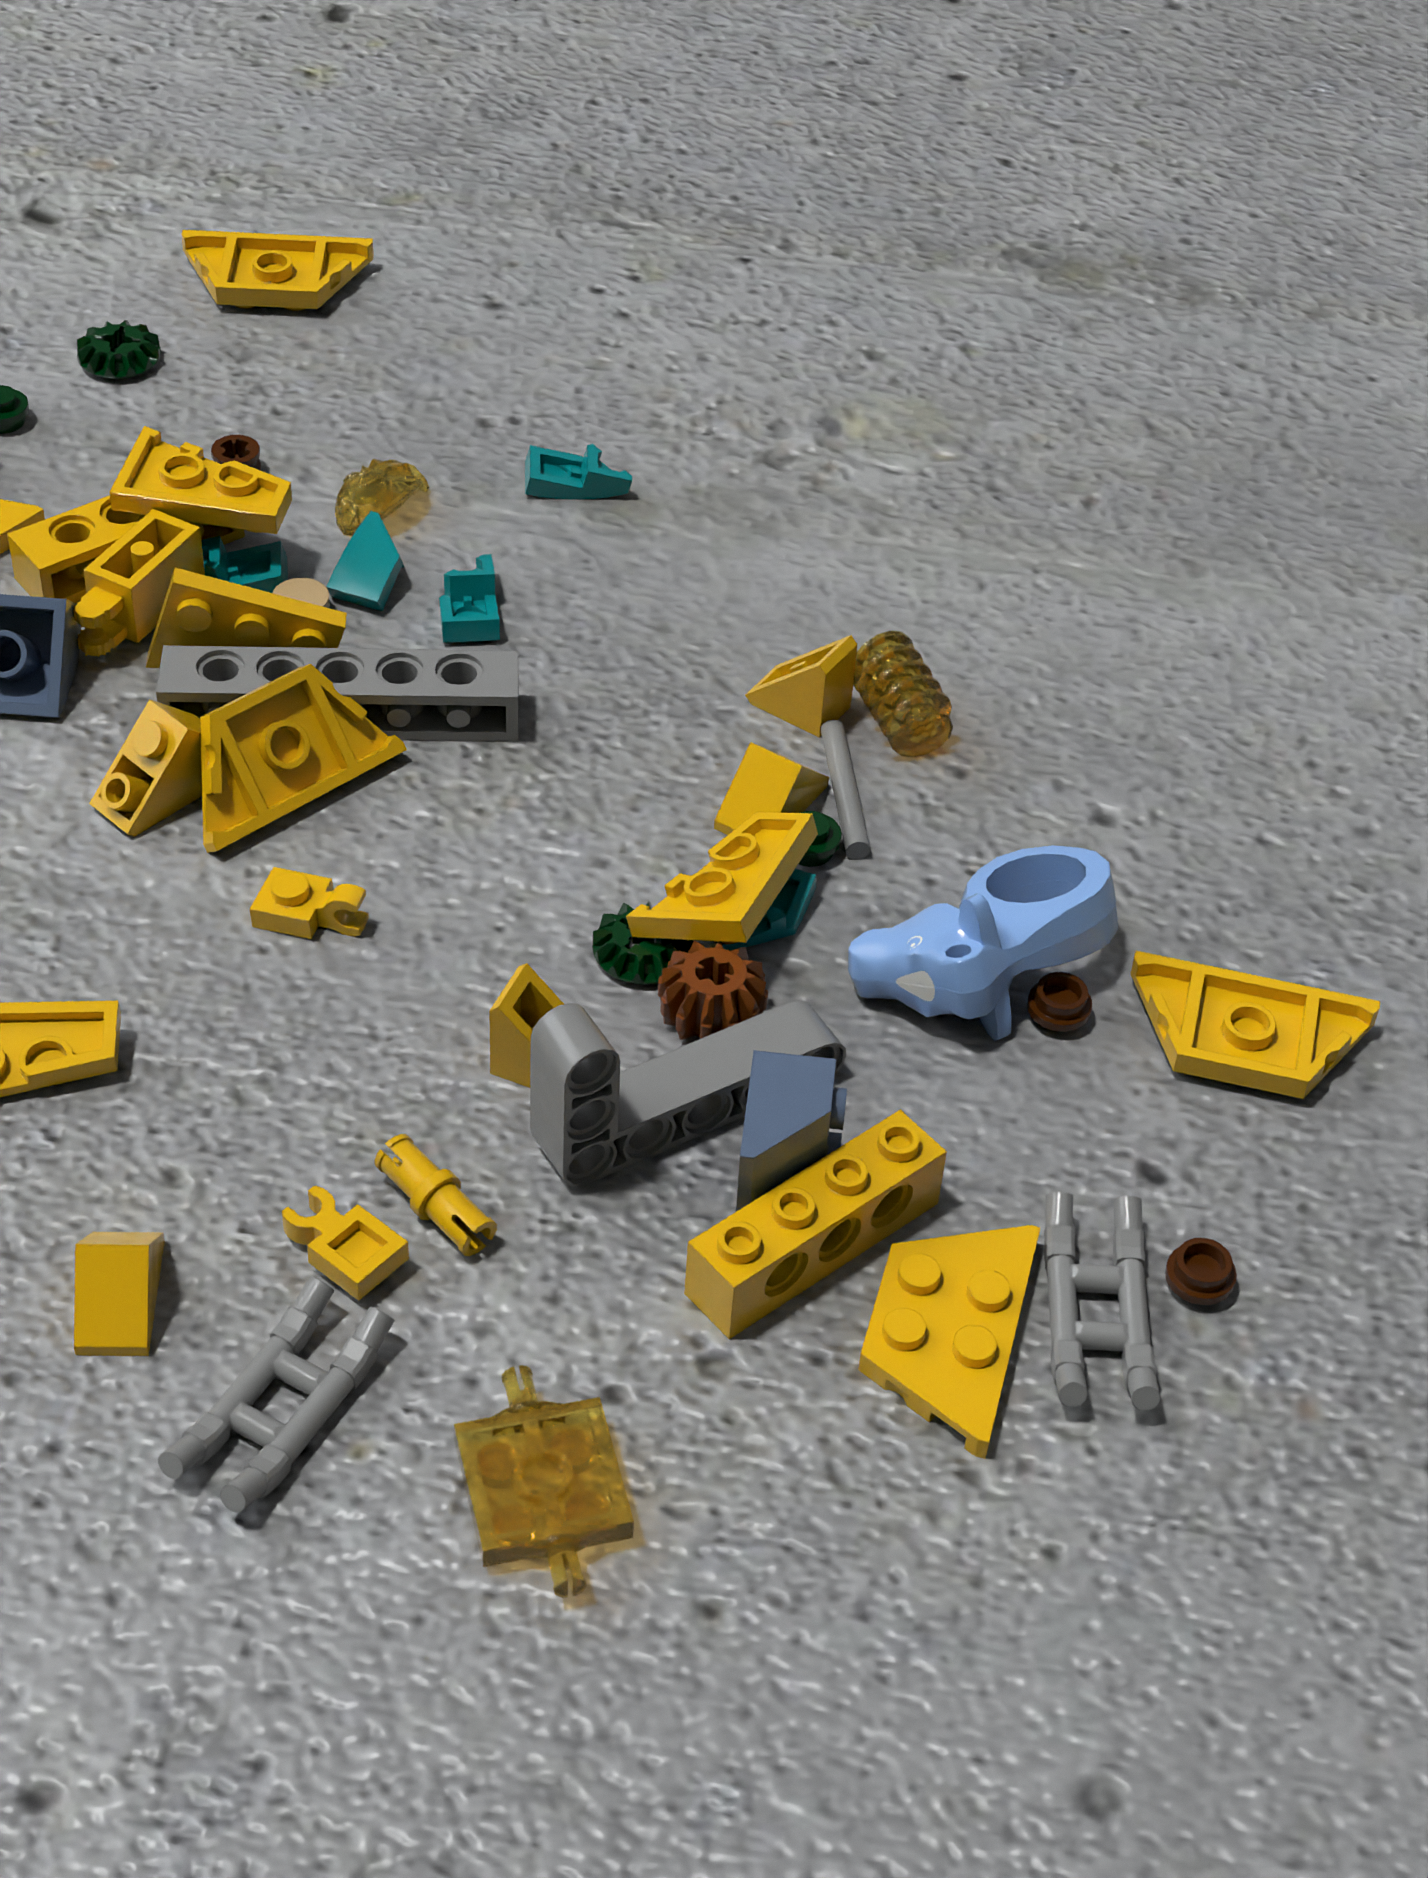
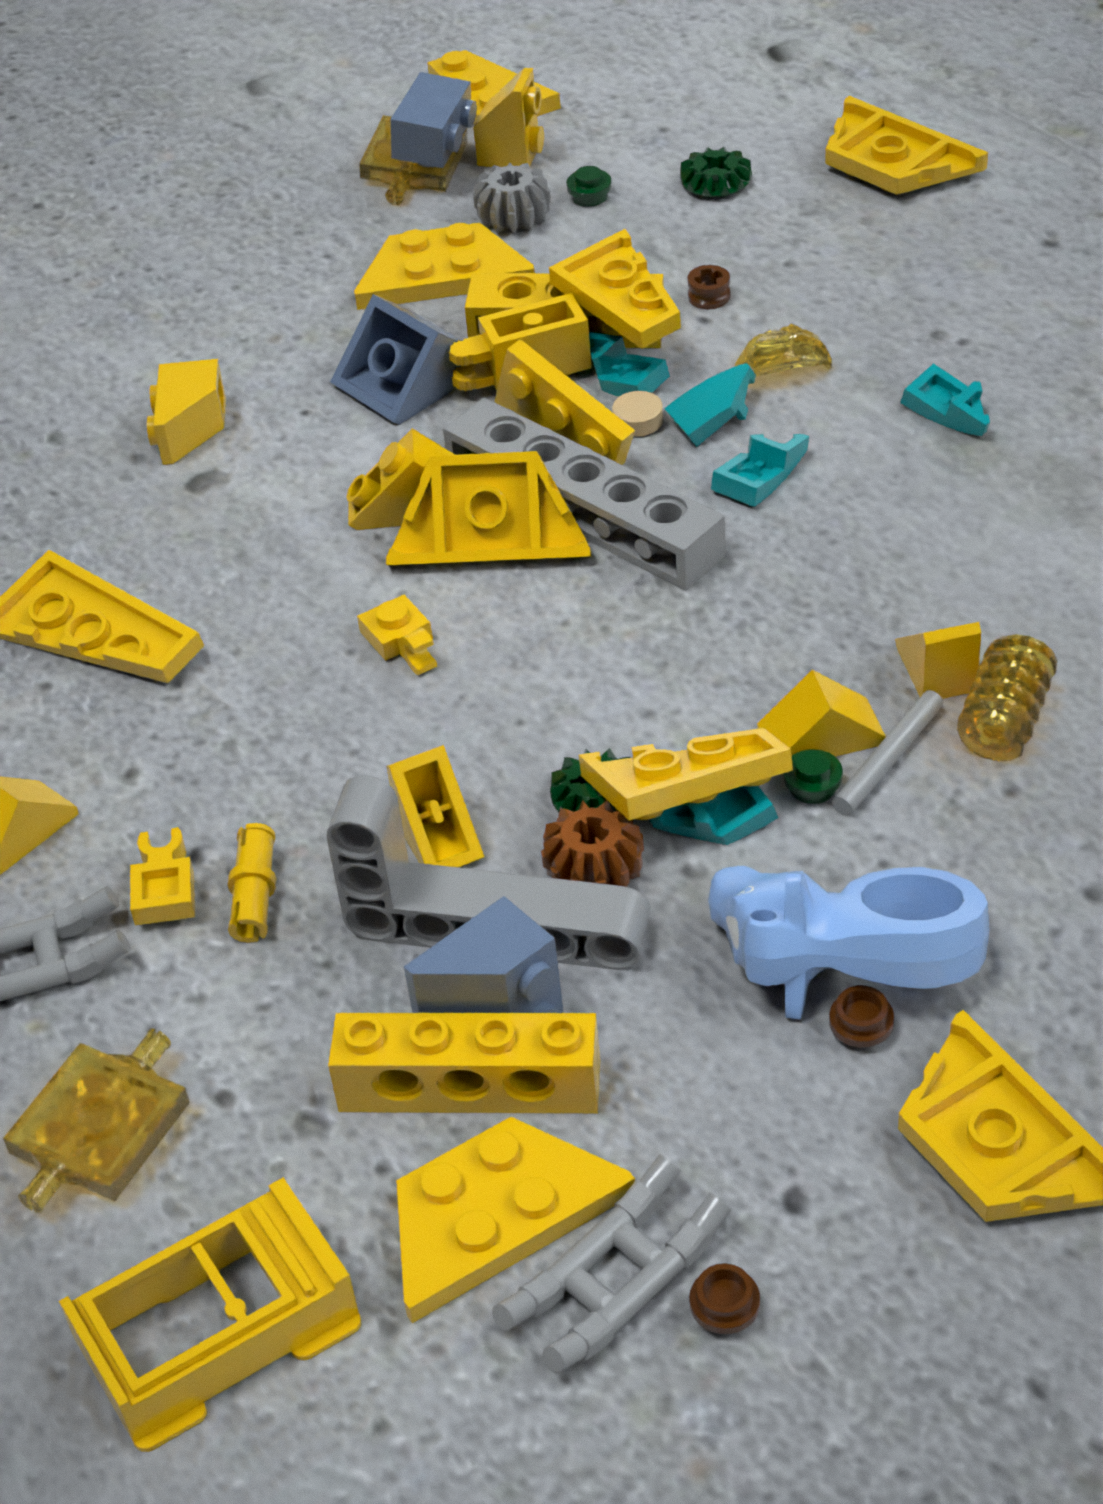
camera: 50 degrees right, 0 degrees up
none -> yellow piece [59,1177,361,1452]

